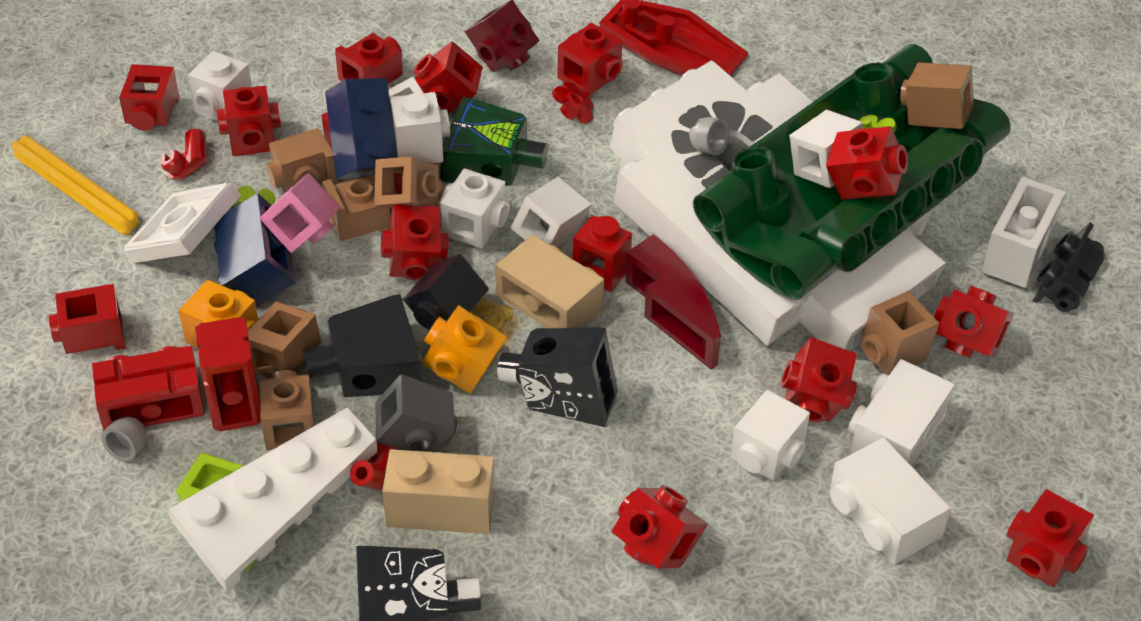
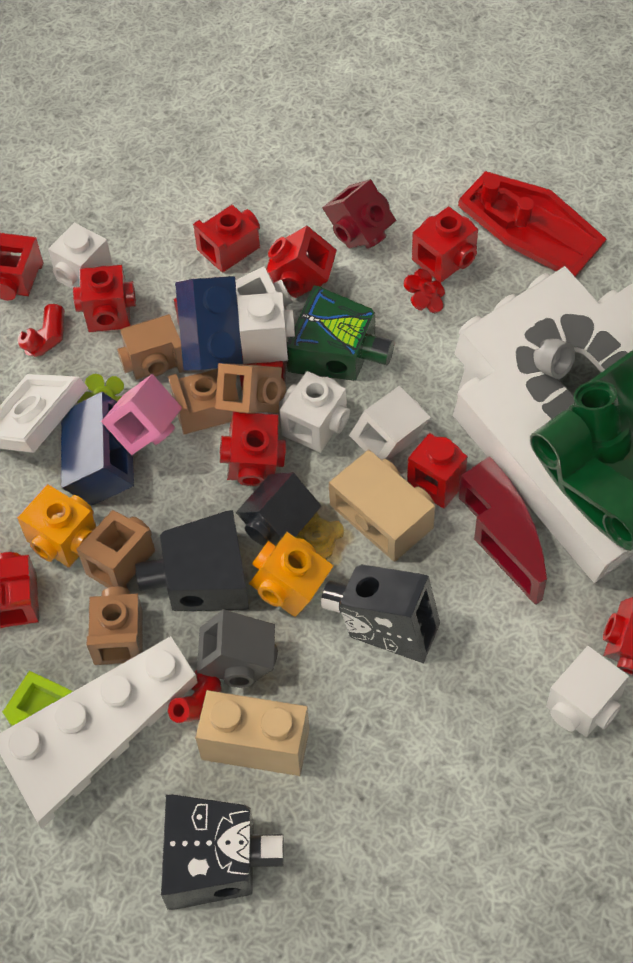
camera: 10 degrees right, 10 degrees up
red brick [195,317,261,431] -> none
red brick [611,485,708,569] -> none

